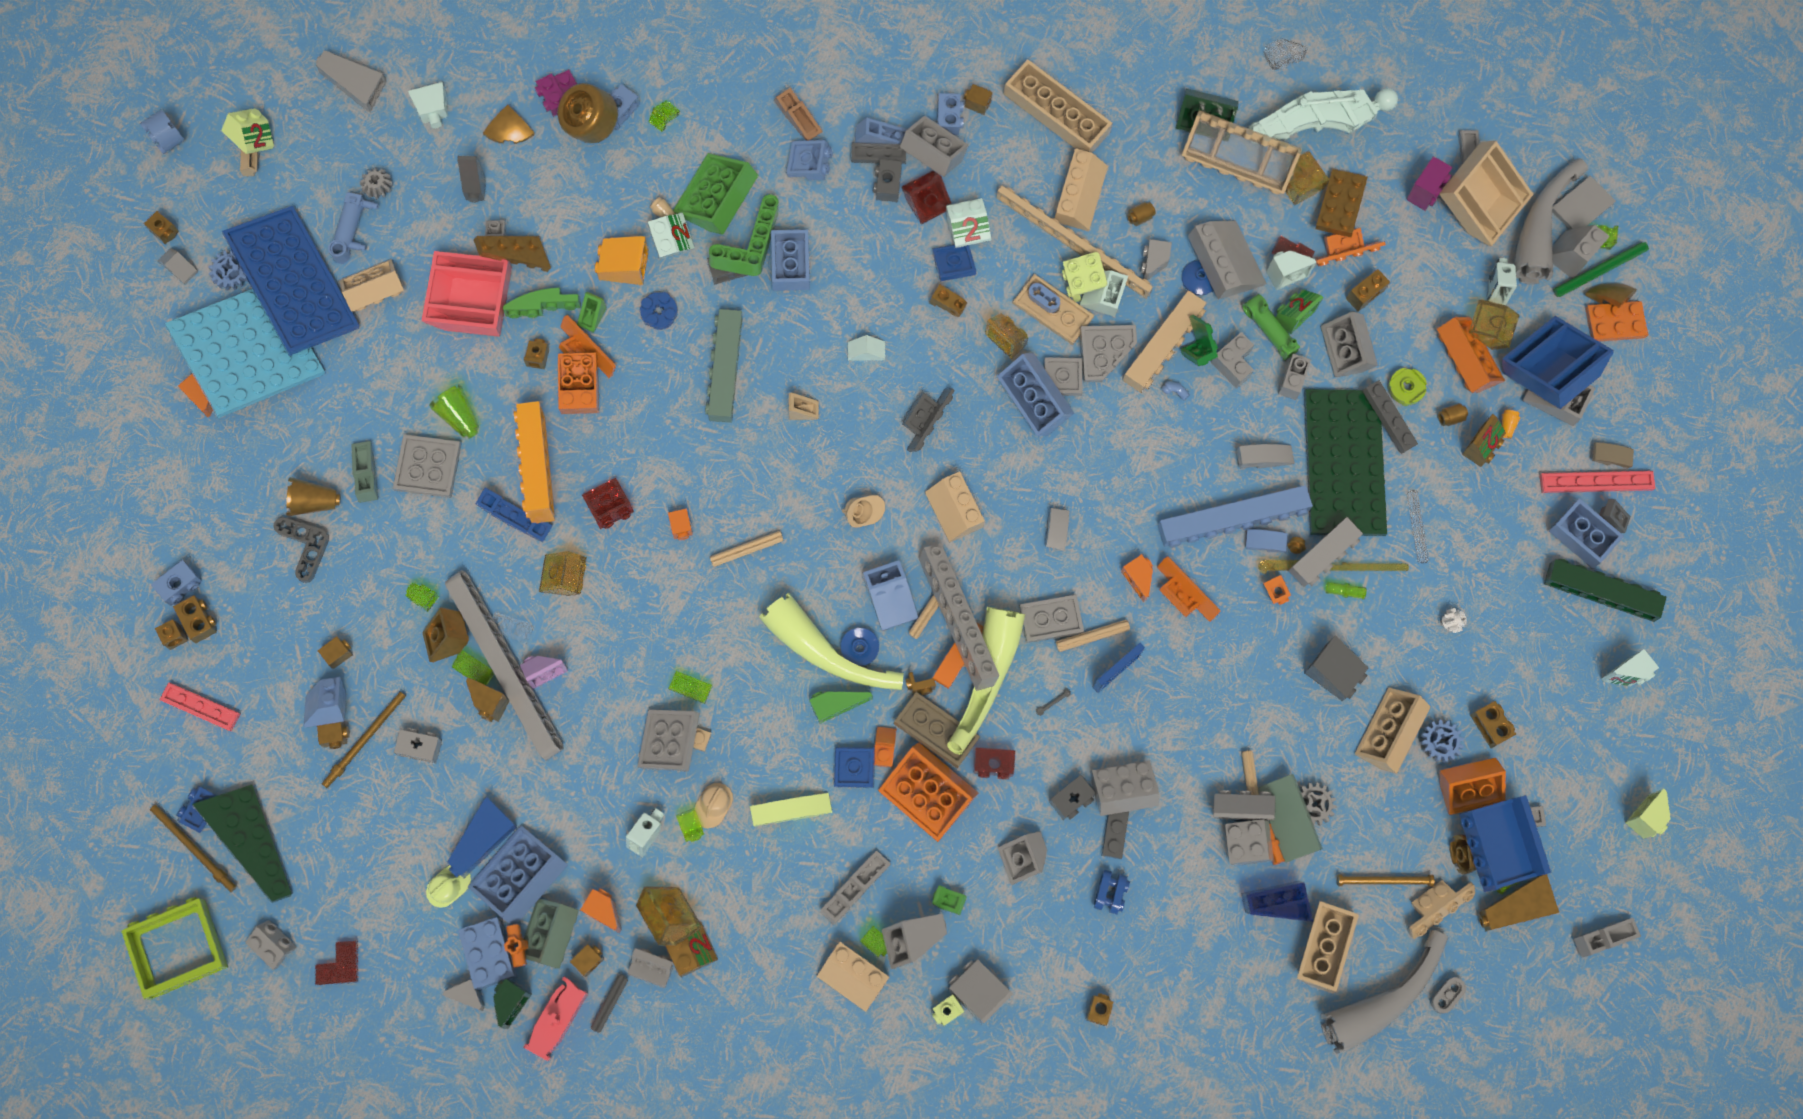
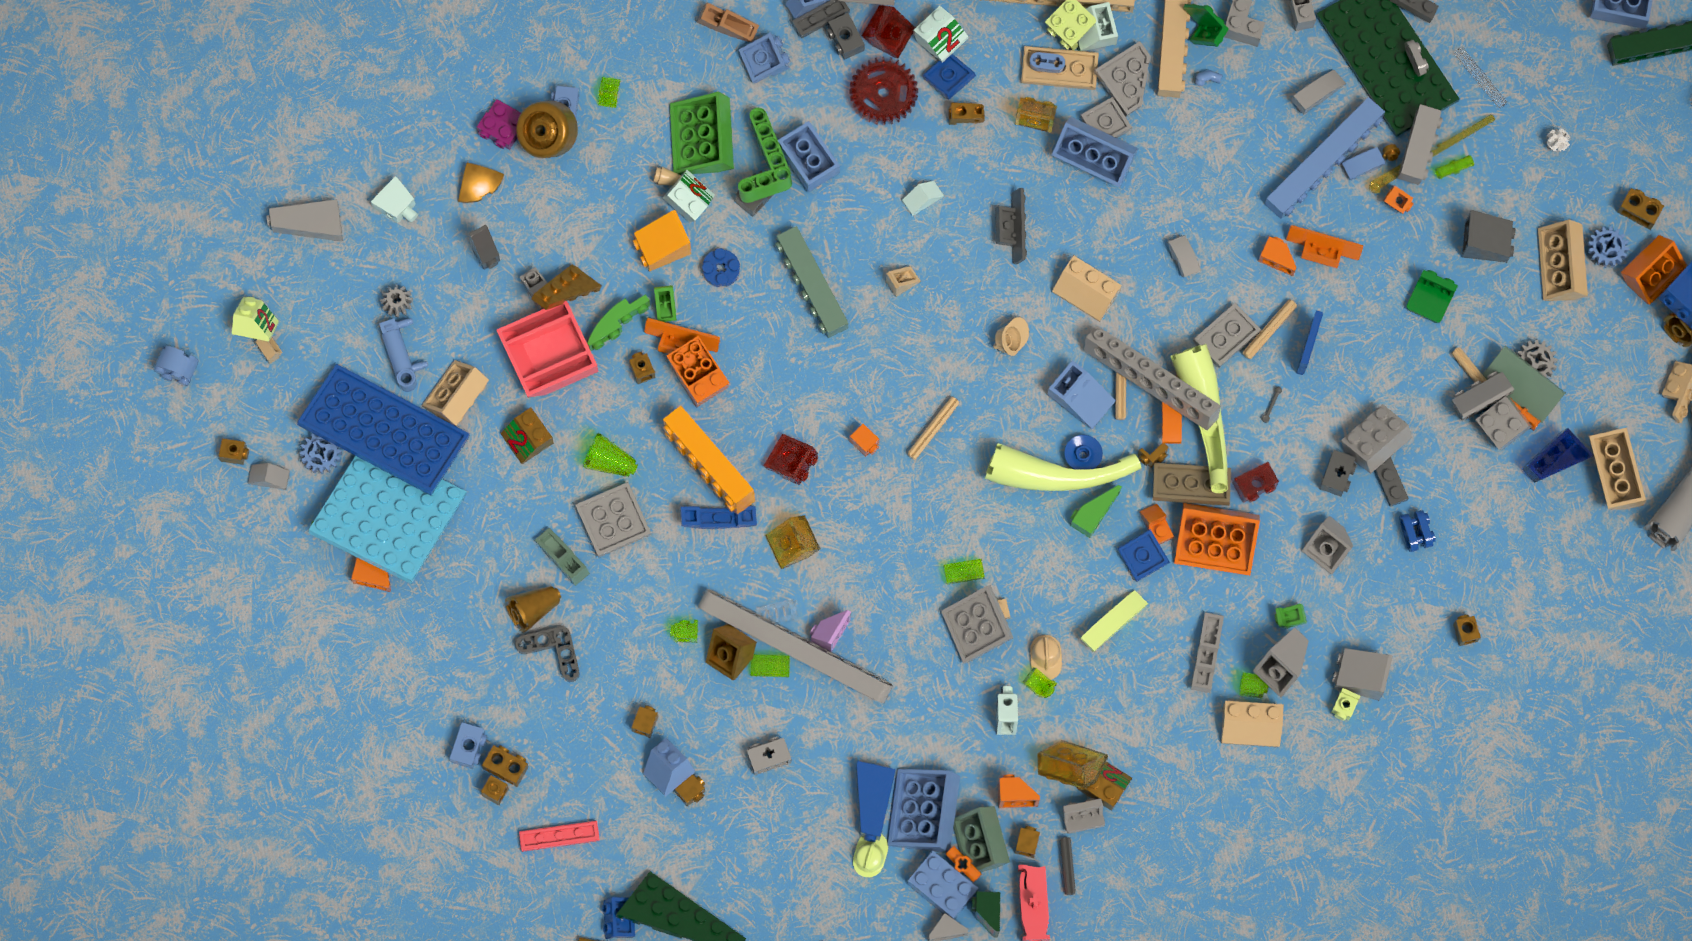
camera: 30 degrees left, 0 degrees up
pearl gold bar [321,692,406,789] -> none
pearl gold slope [466,678,509,723] -> none
pearl gold bar [1337,874,1435,887] -> none
none -> pearl gold slope [500,407,554,464]
none -> clear red gear [849,57,918,126]
none -> light grey plate [1405,40,1428,76]
none -> green bracket [1406,269,1458,323]

